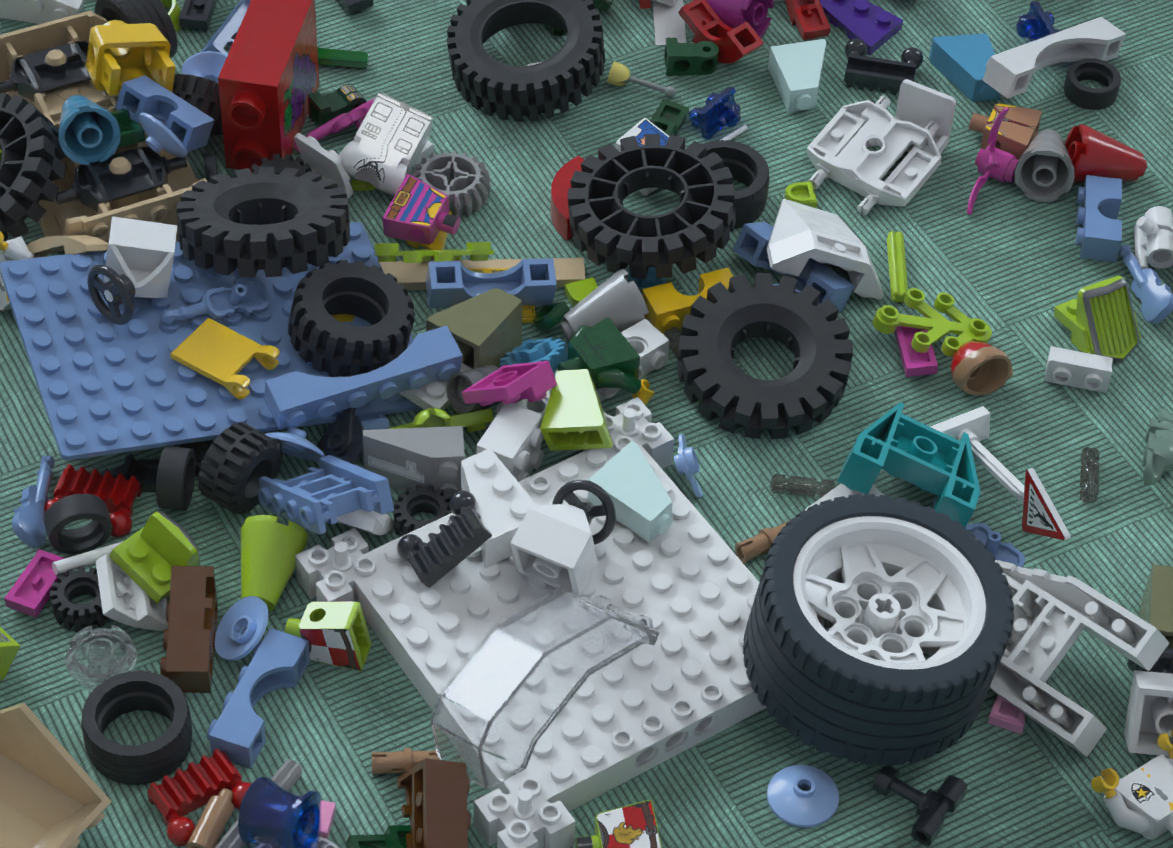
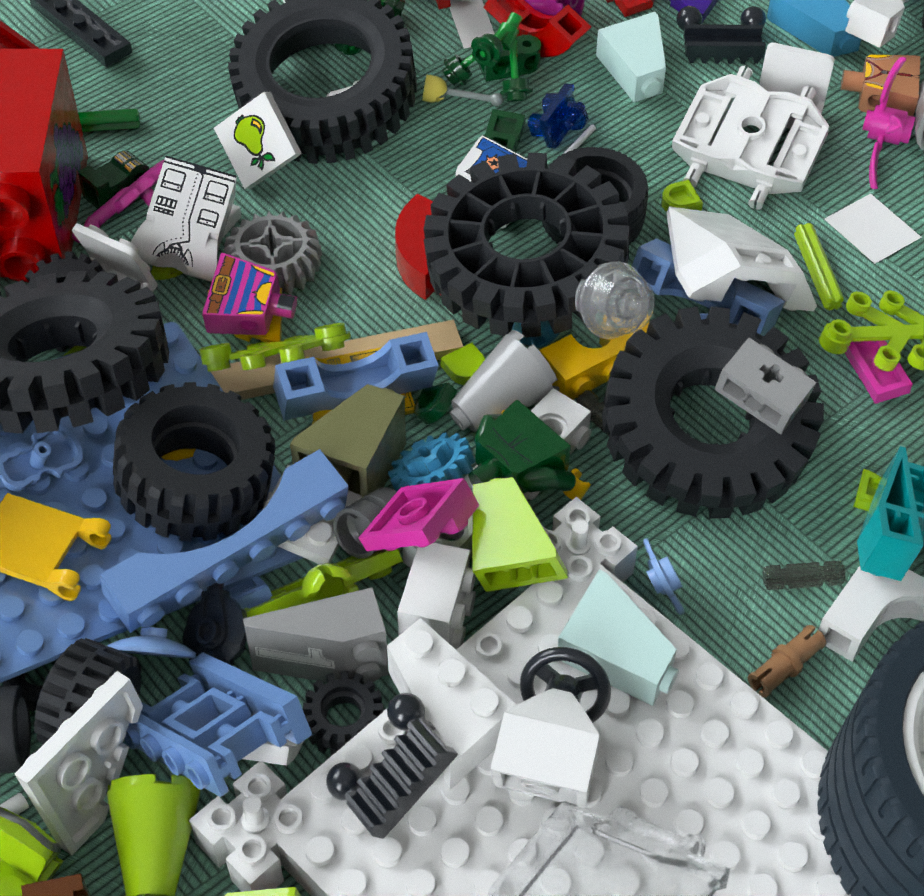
camera: 10 degrees left, 5 degrees up
none -> white plate [15,671,143,856]
none -> white tile [214,92,302,189]
none -> dark green plant [442,12,533,102]
none -> clear cone [575,261,655,339]
none -> light grey brick [714,338,817,434]
none -> white sticker [824,194,922,264]

